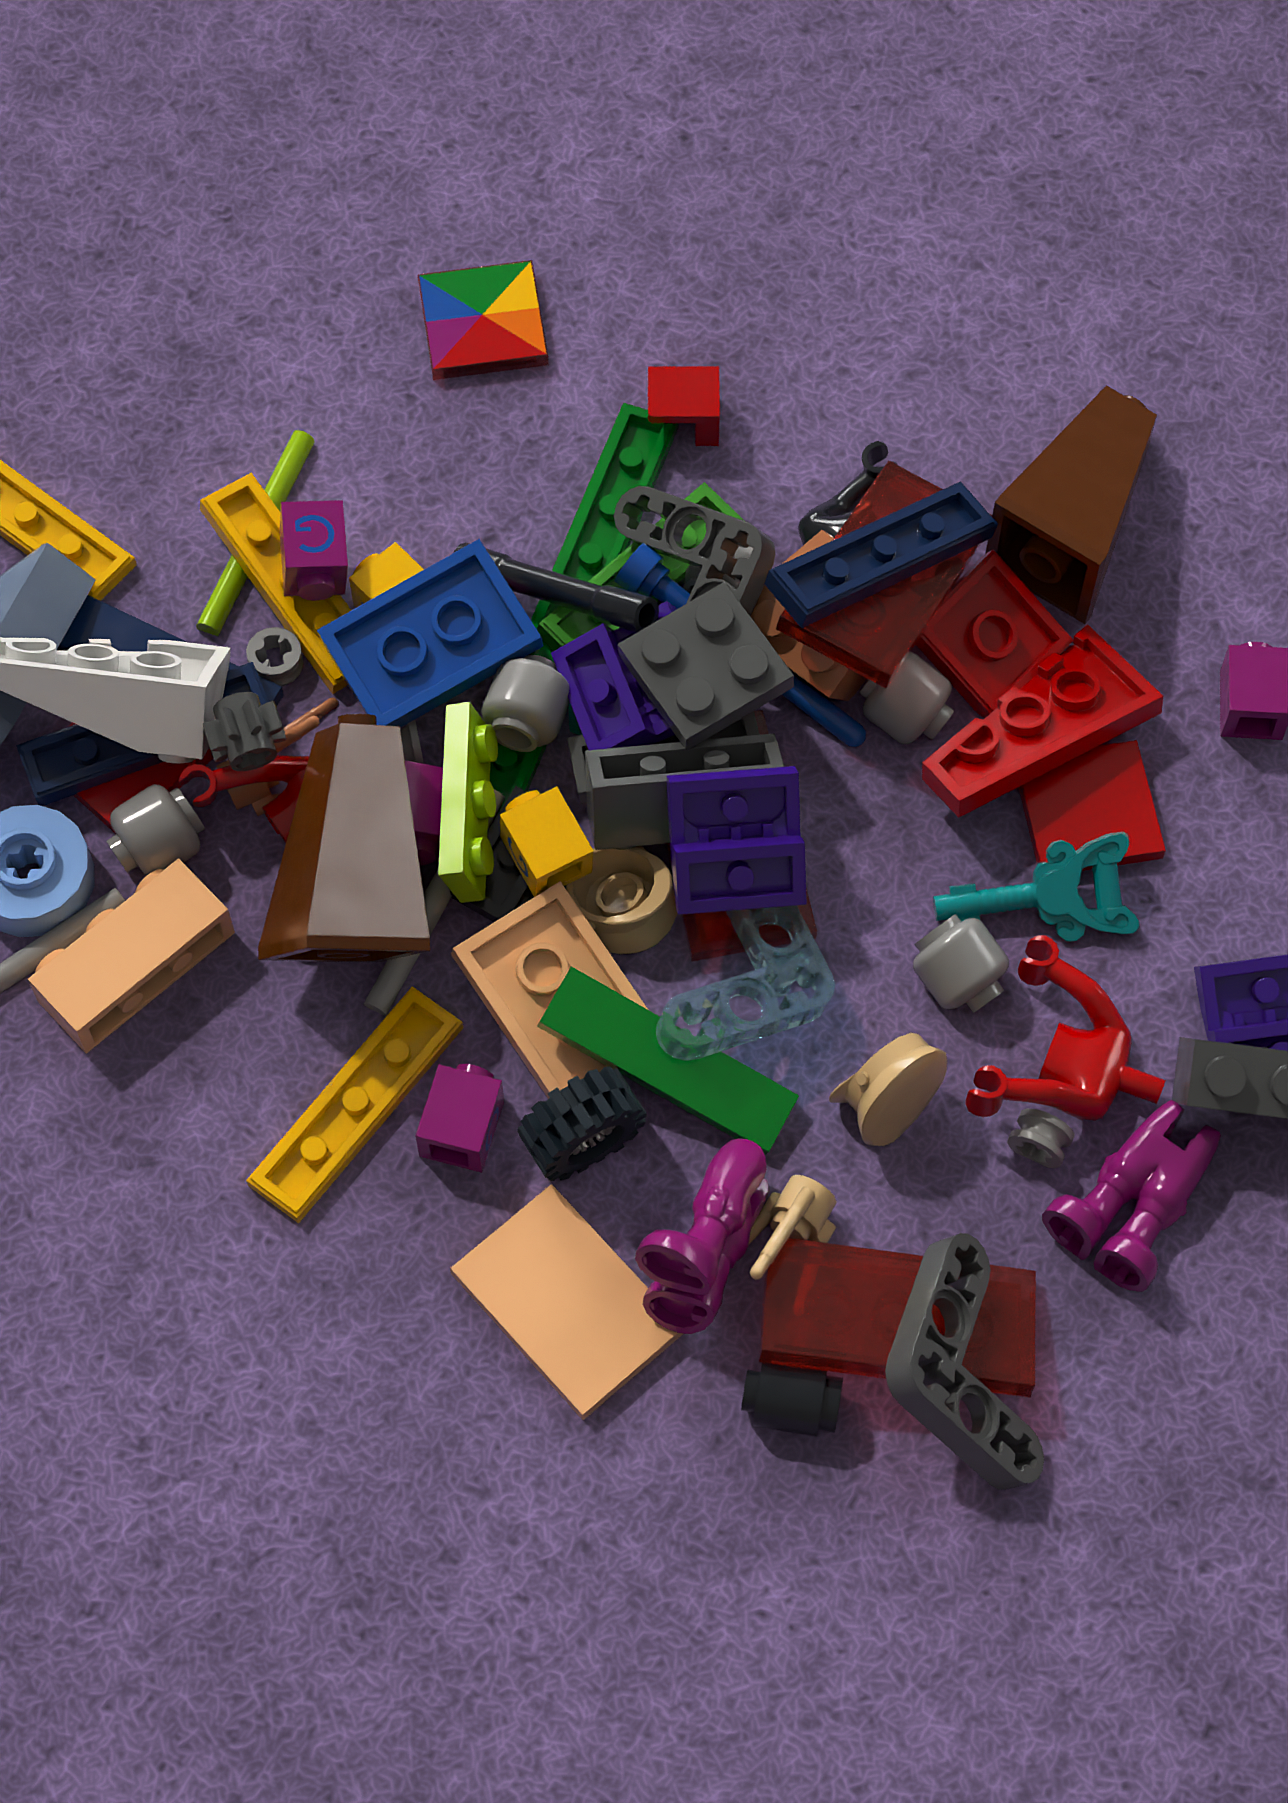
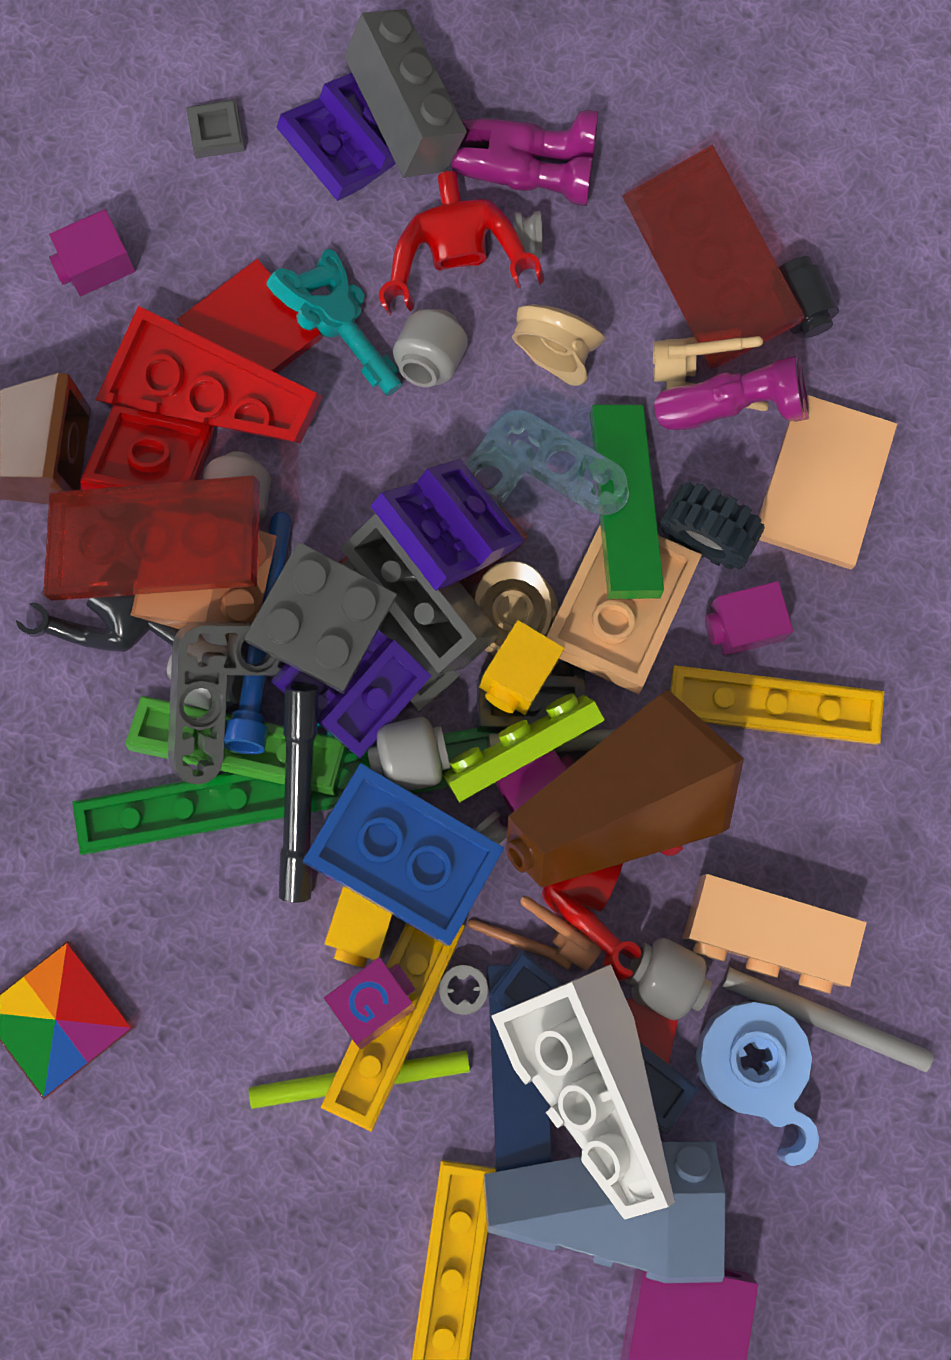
camera: 125 degrees left, 15 degrees up
dark grey gear [203,692,287,771] -> none
red panel [648,366,720,446] -> none
dark blue tile [764,481,998,629] -> none
dark grey beam [885,1233,1044,1490] -> none

